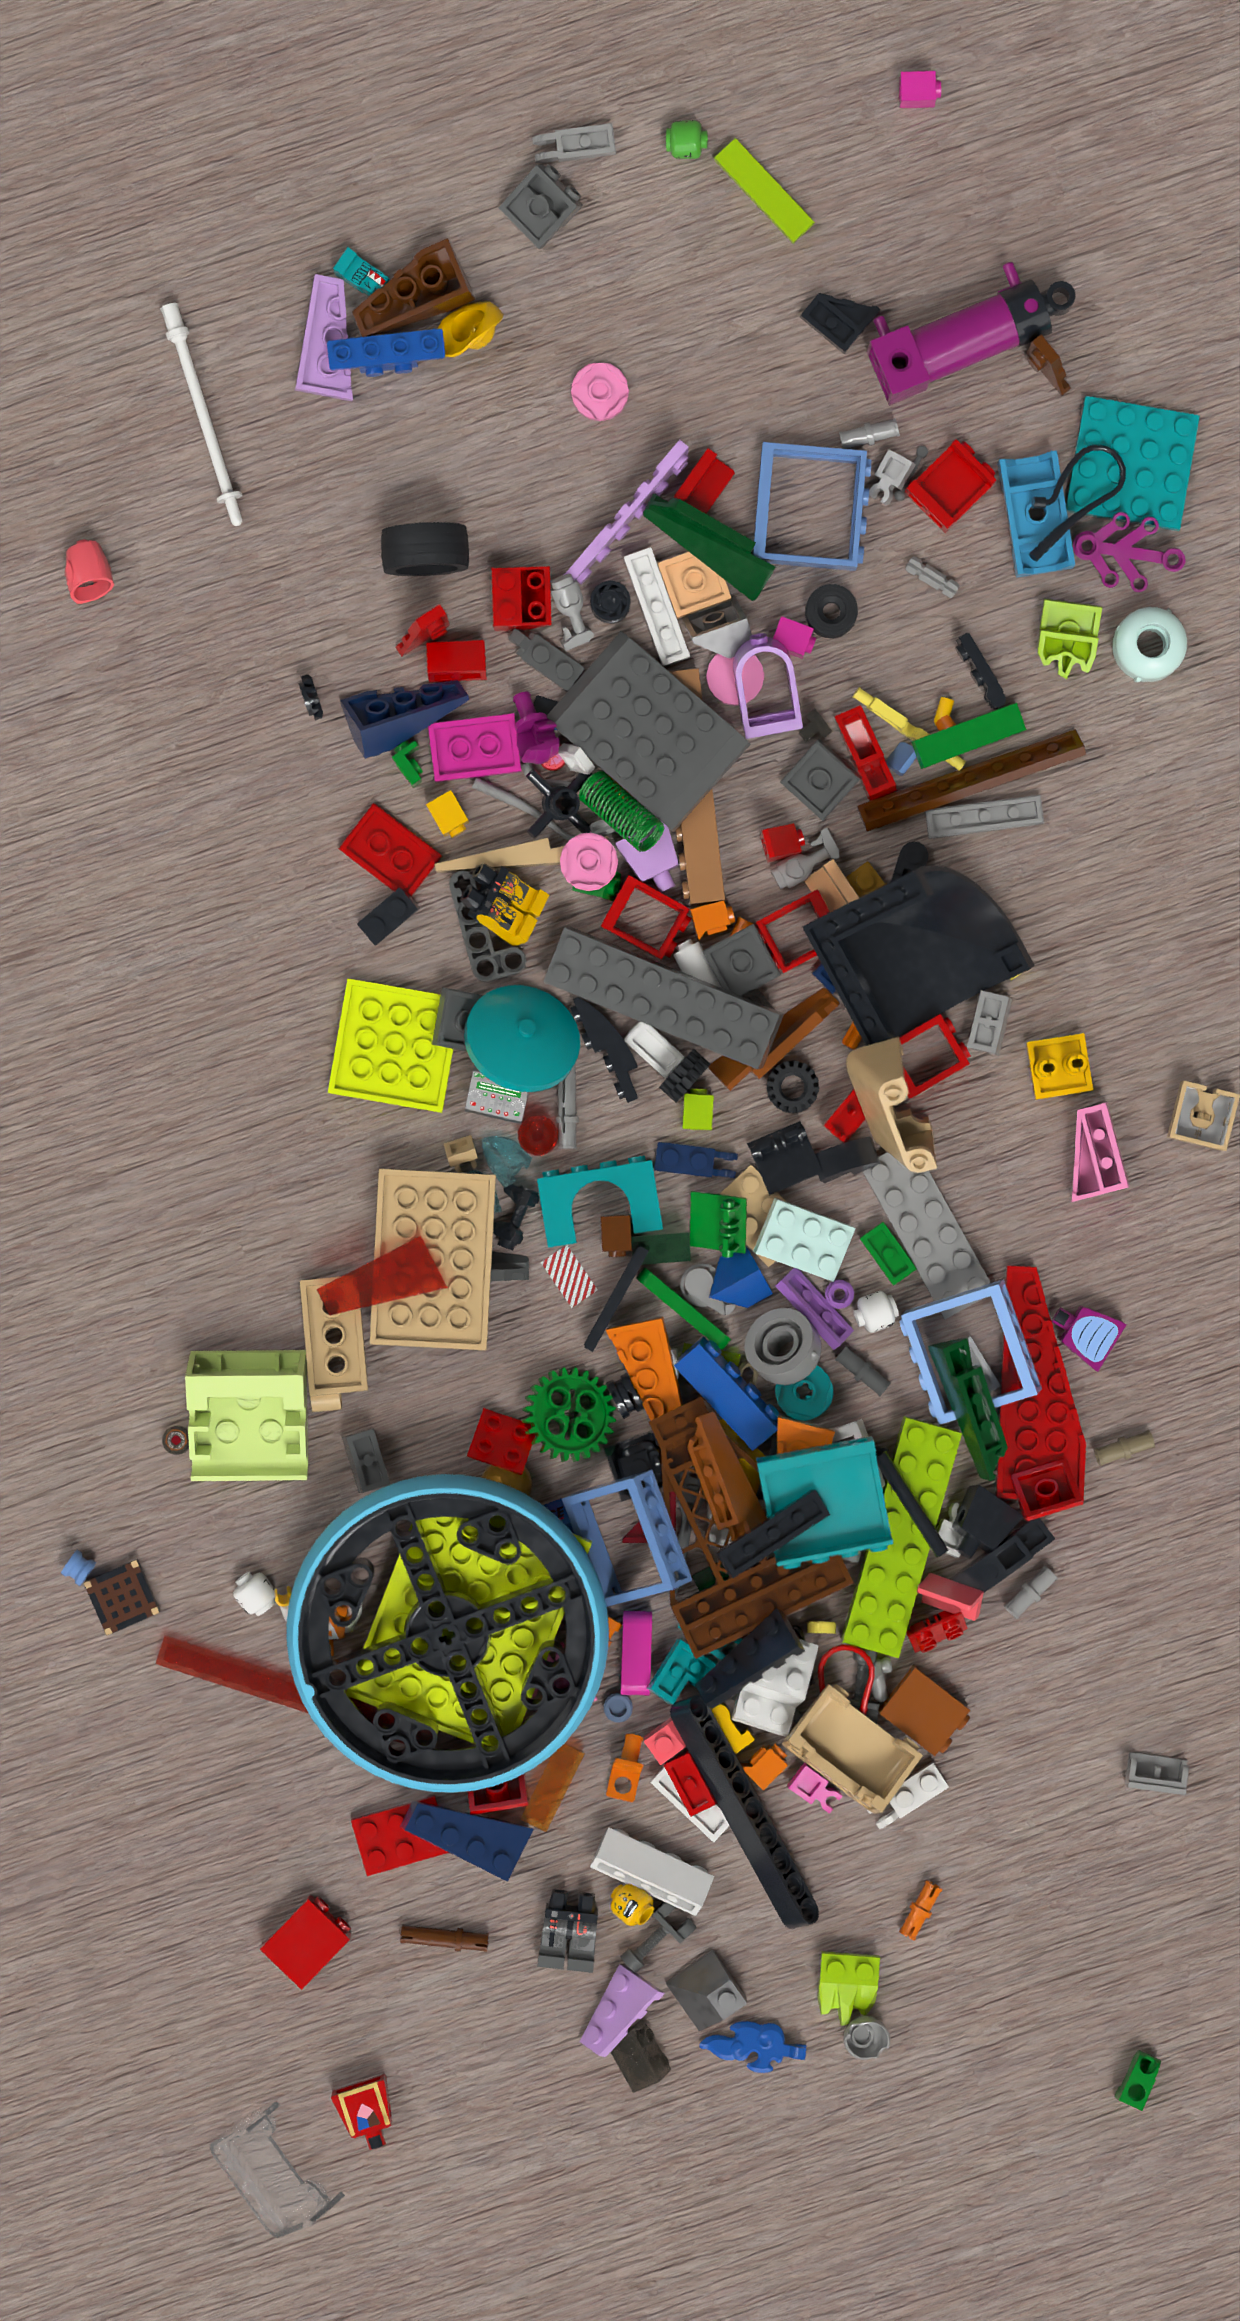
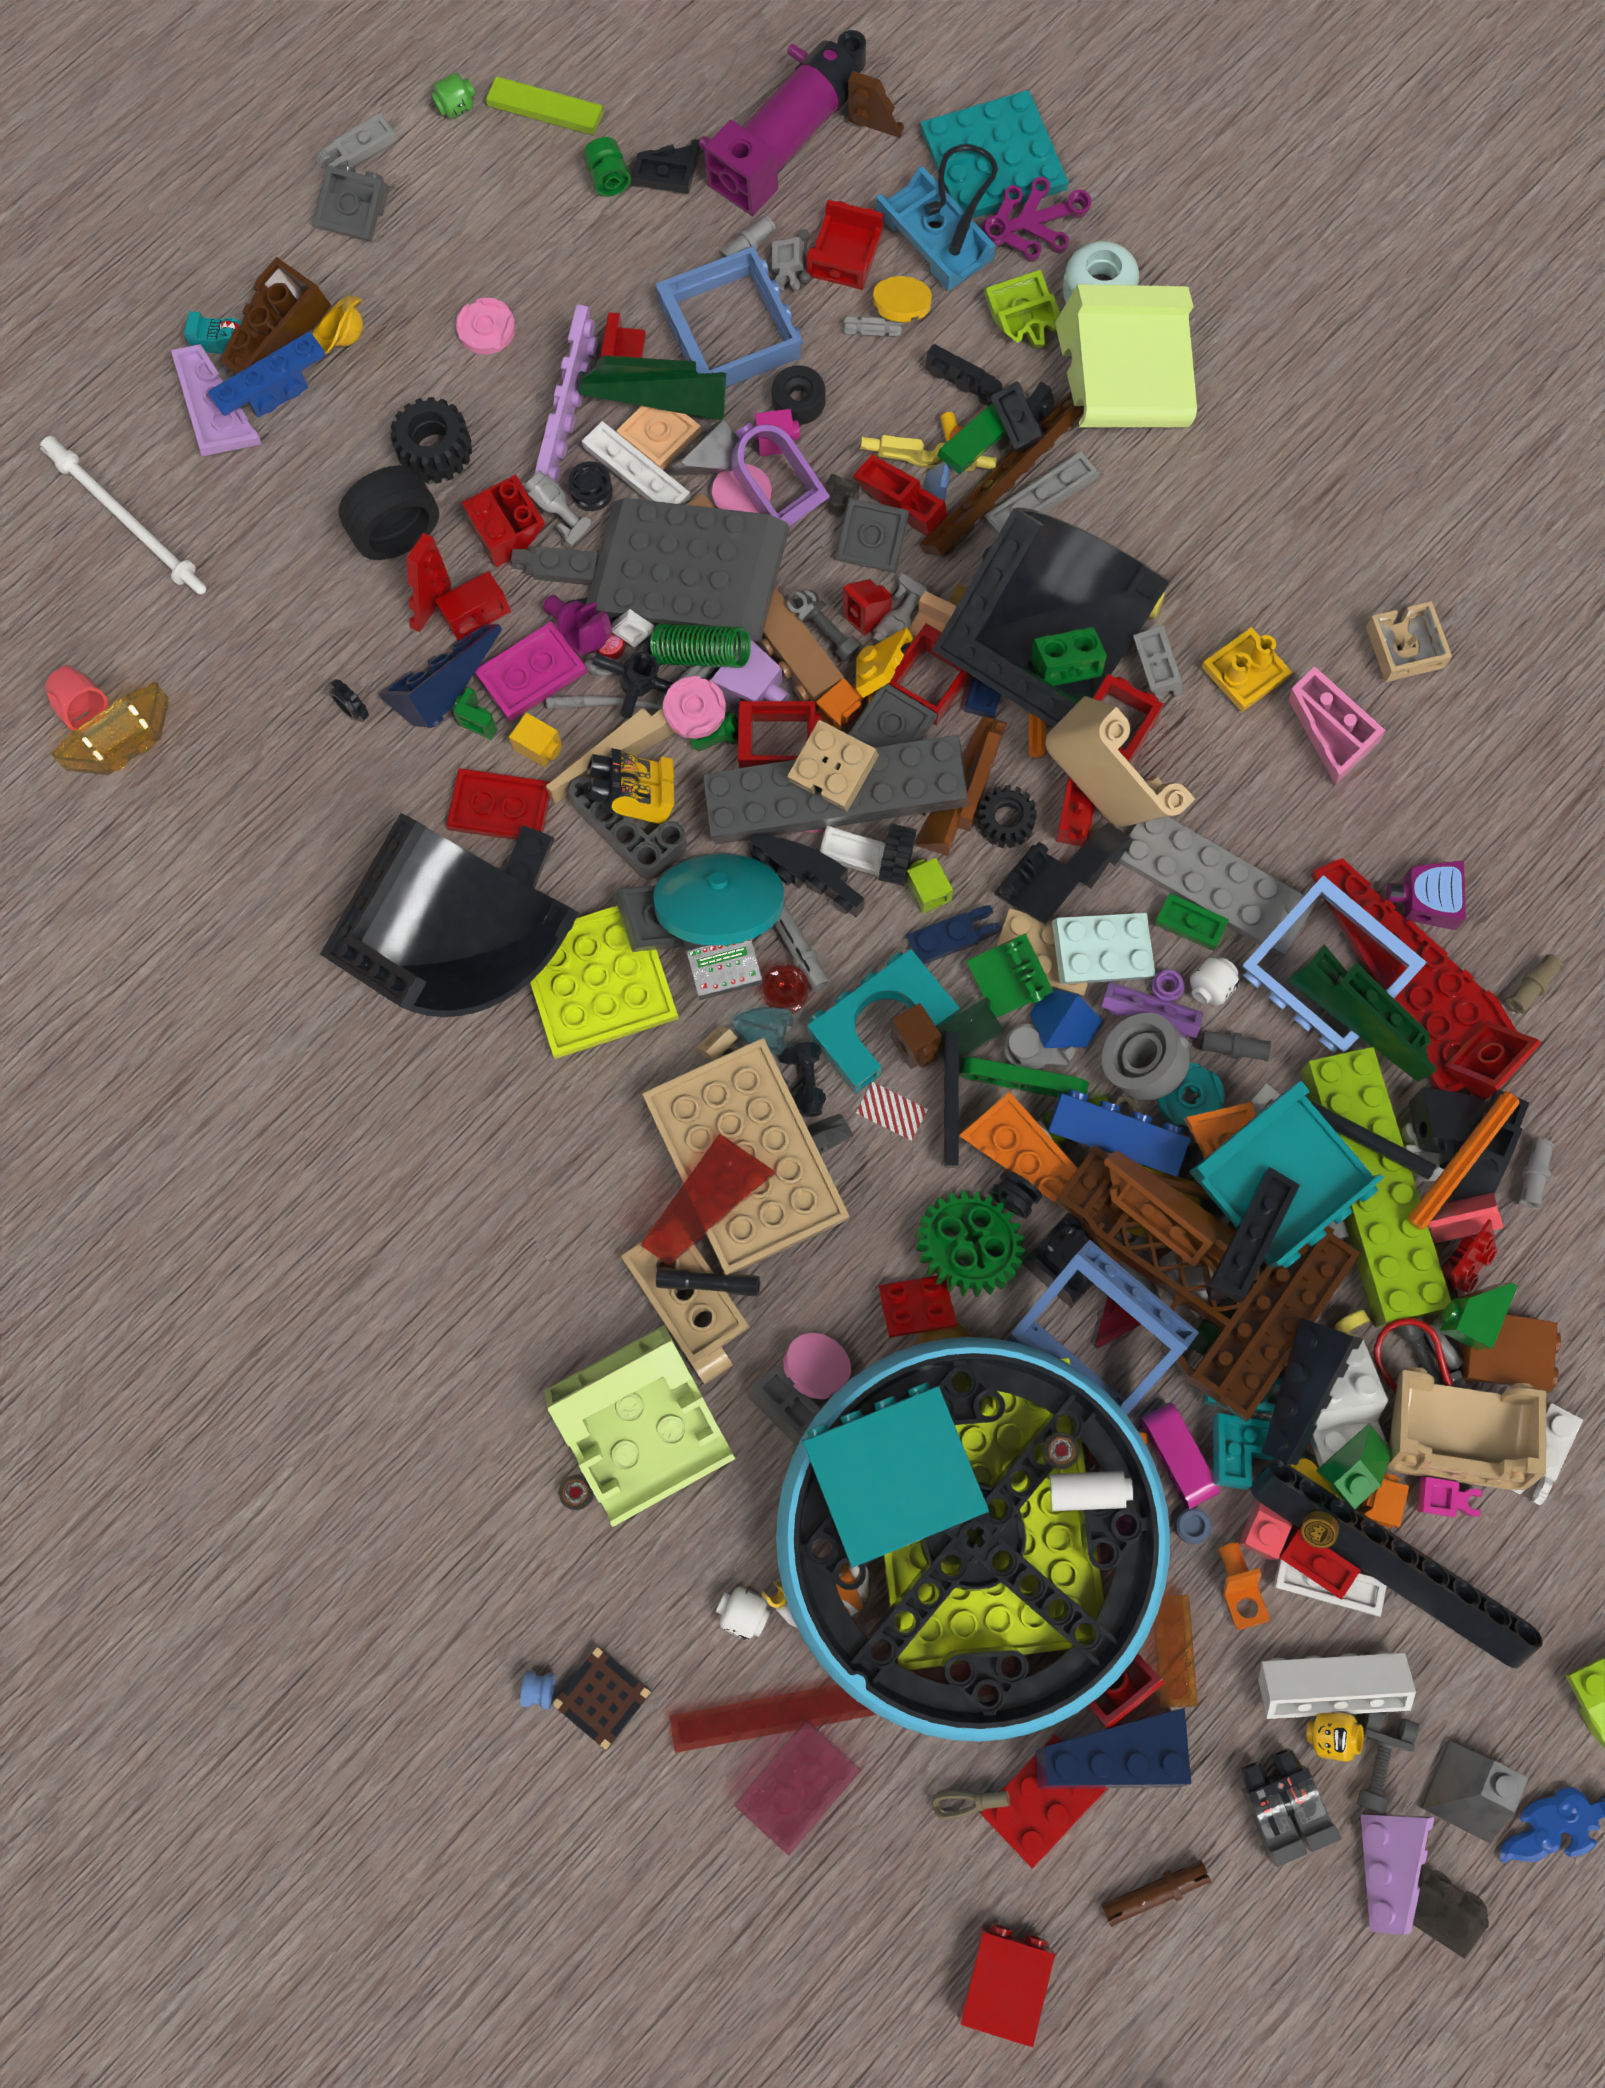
camera: 25 degrees left, 15 degrees down
none -> clear yellow wedge [51,682,169,775]
none -> black panel [320,813,579,1017]
none -> black tyre [390,397,472,484]
none -> green wheel [583,137,631,197]
none -> black piece [656,1267,761,1297]
none -> clear pink plate [735,1719,861,1856]
none -> bright pink tile [783,1332,851,1399]
none -> dark grey bar [787,590,862,662]
none -> tan piece [787,720,879,812]
none -> teal panel [802,1382,989,1568]
none -> yellow wing [856,627,913,698]
none -> yellow tile [872,276,932,323]
none -> dark tan piece [933,1790,1010,1820]
none -> black plate [990,381,1045,453]
none -> black plate [1028,382,1055,423]
none -> green brick [1030,627,1107,686]
none -> clear smoke tile [1041,1432,1079,1469]
none -> white brick [1050,1471,1133,1511]
none -> yellowish green panel [1055,284,1197,427]
none -> tile [1301,1511,1339,1548]
none -> green slope [1316,1424,1392,1509]
none -> orange axle [1408,1091,1519,1230]
none -> green slope [1440,1283,1518,1350]

